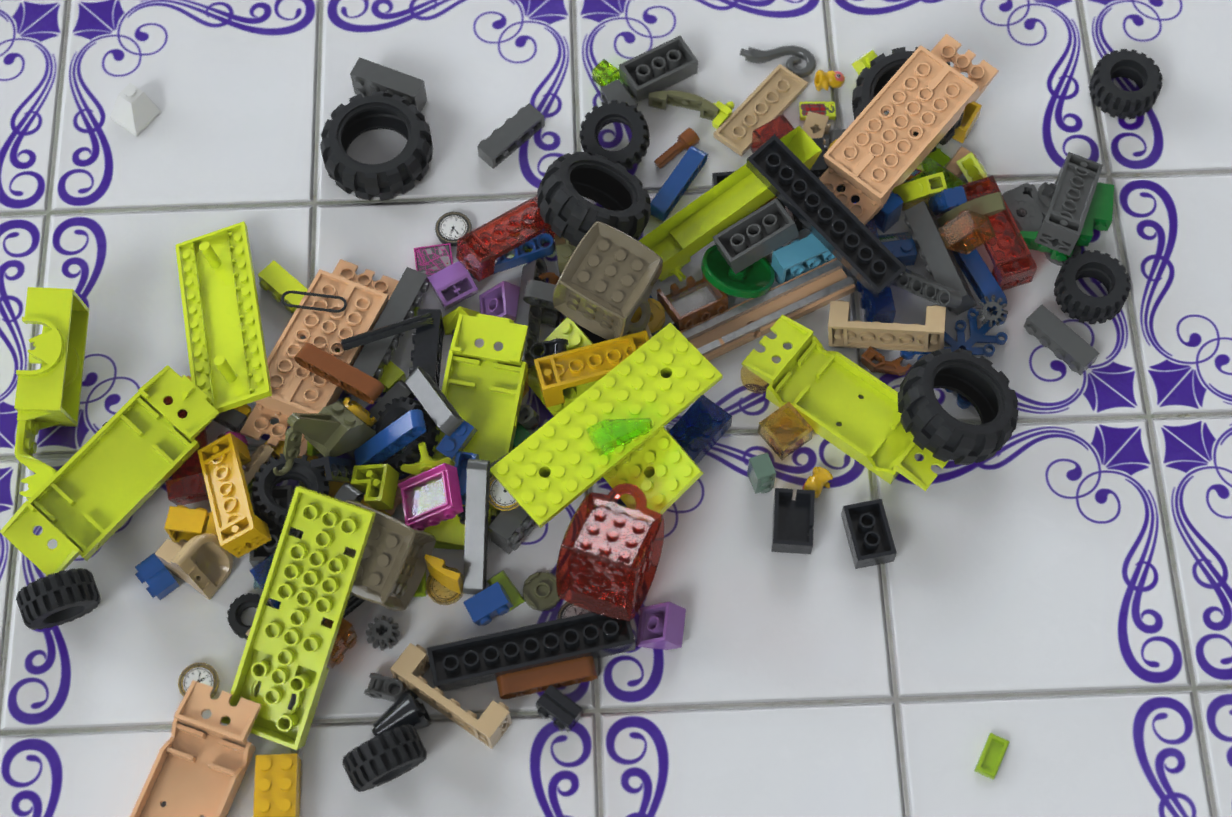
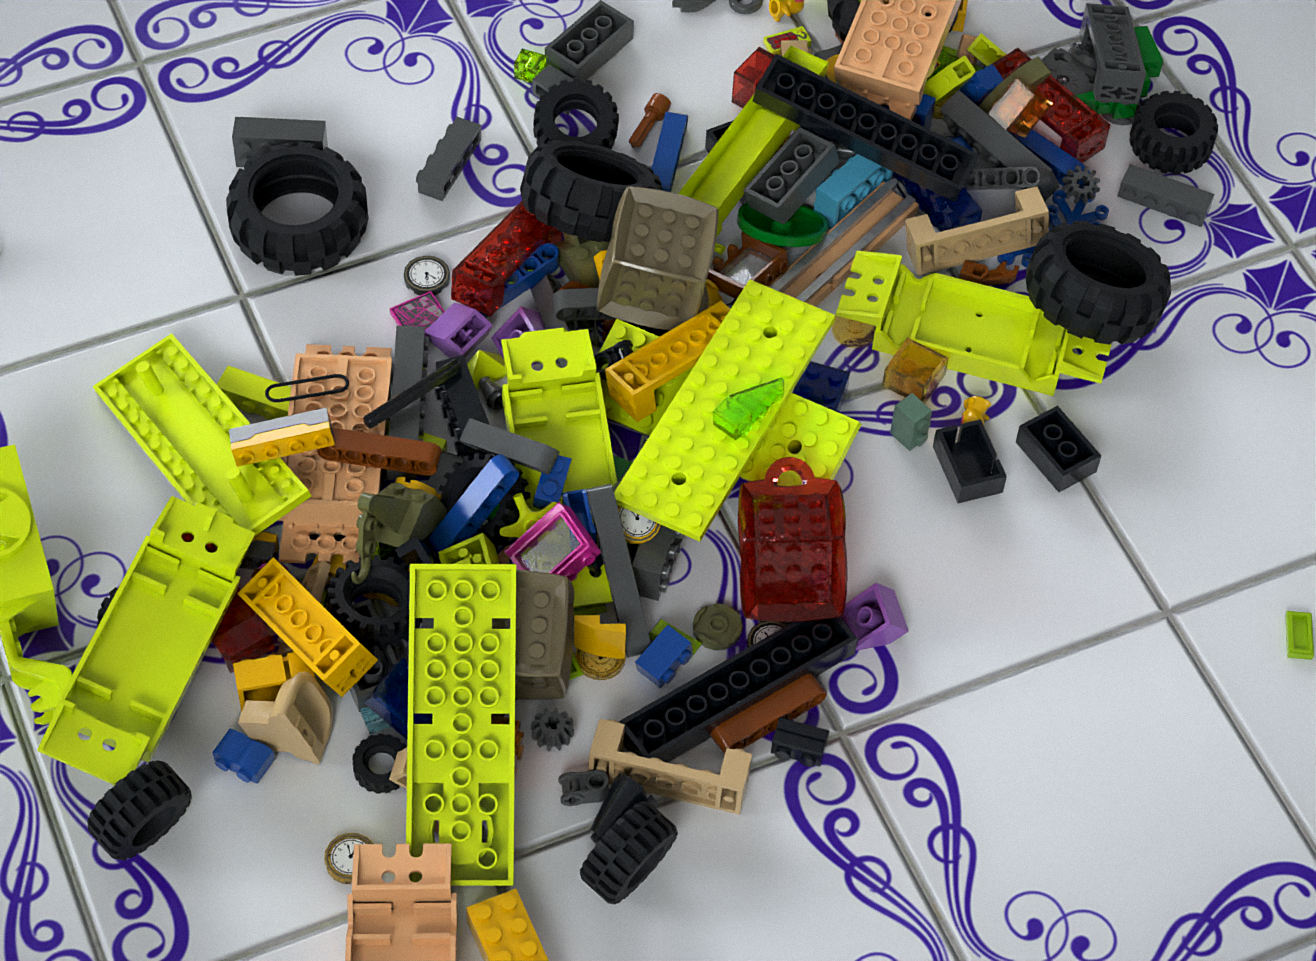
camera: 25 degrees left, 10 degrees down
dark grey rock [518,404,539,430] -> none
olive slope [648,90,719,120] -> none
neon yellow piece [712,101,734,129] -> none
tan plate [713,64,808,156] -> none
none -> yellow piece [229,407,335,467]

